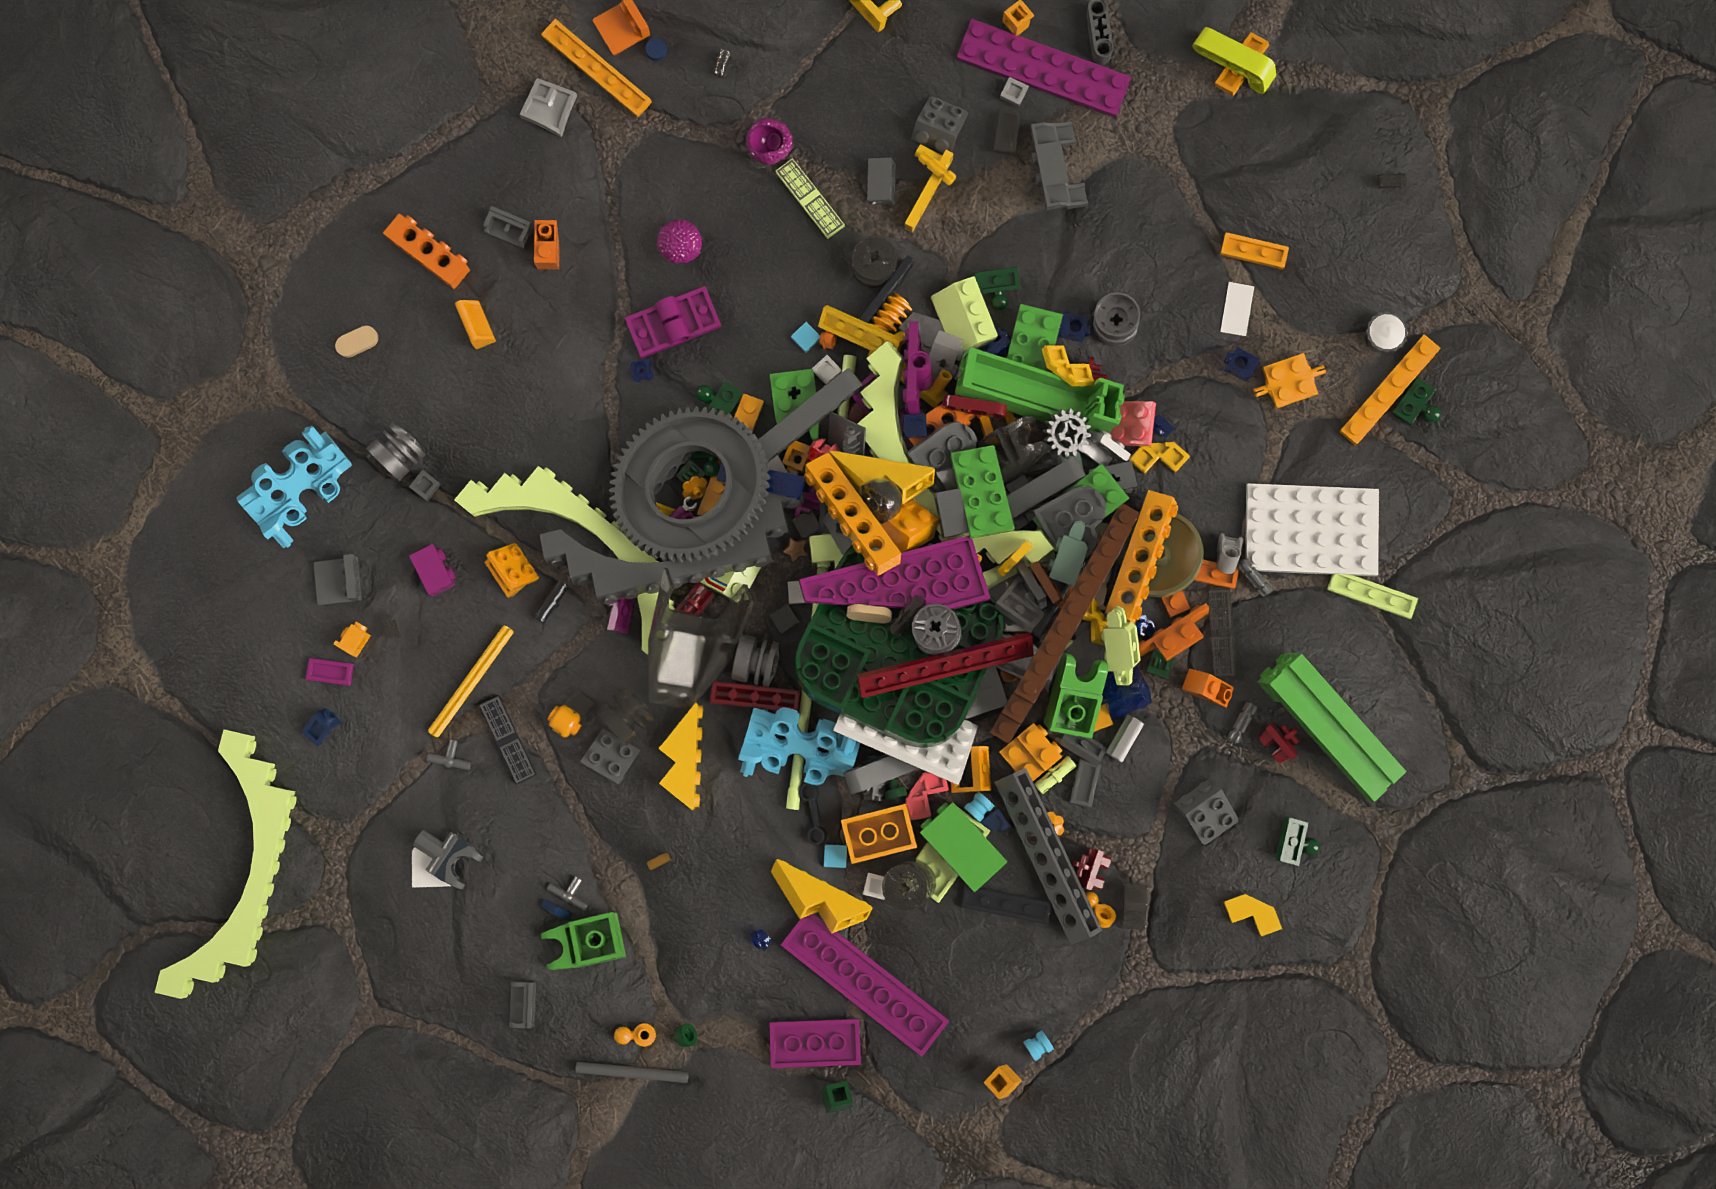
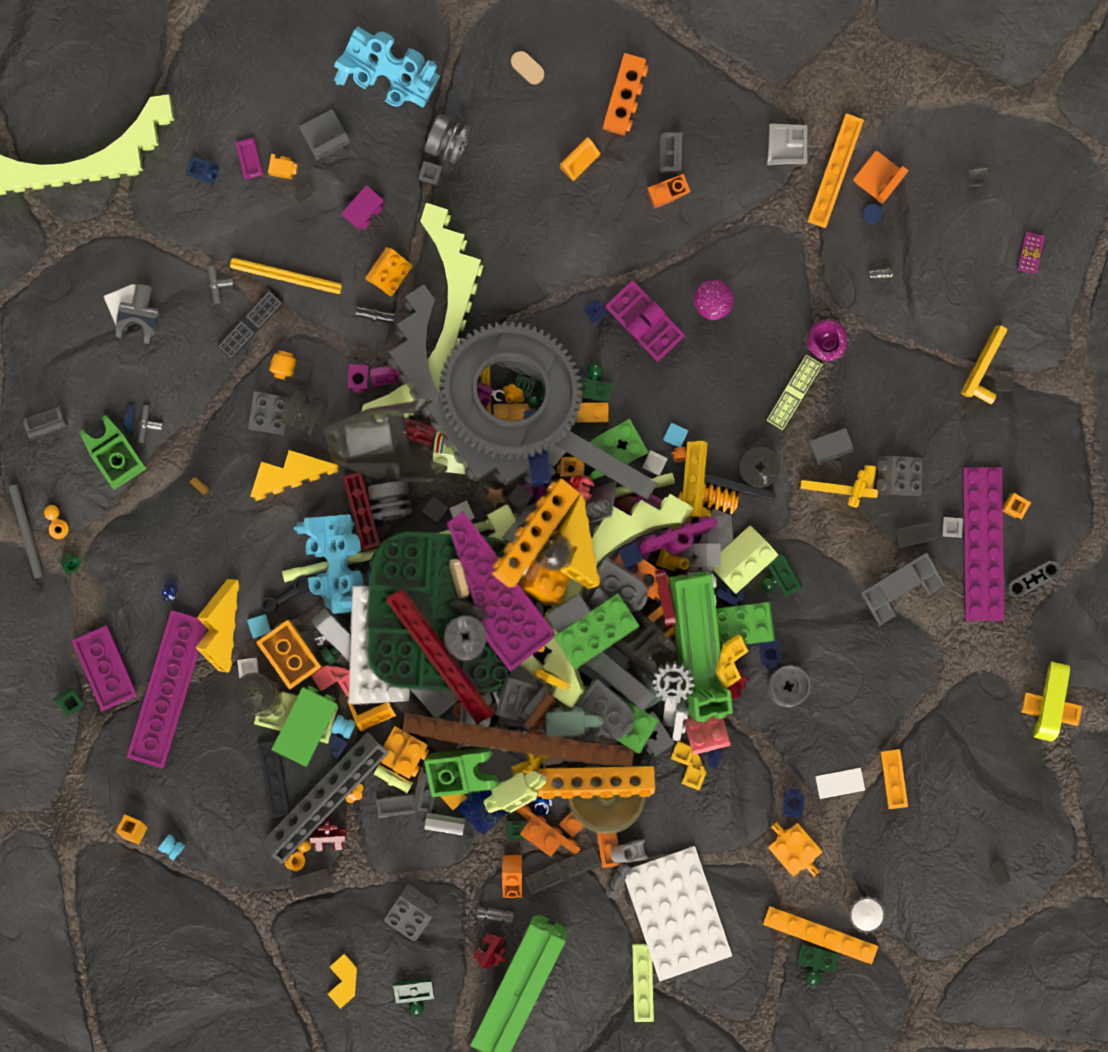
camera: 70 degrees right, 5 degrees up
none -> magenta brick [348,364,370,393]

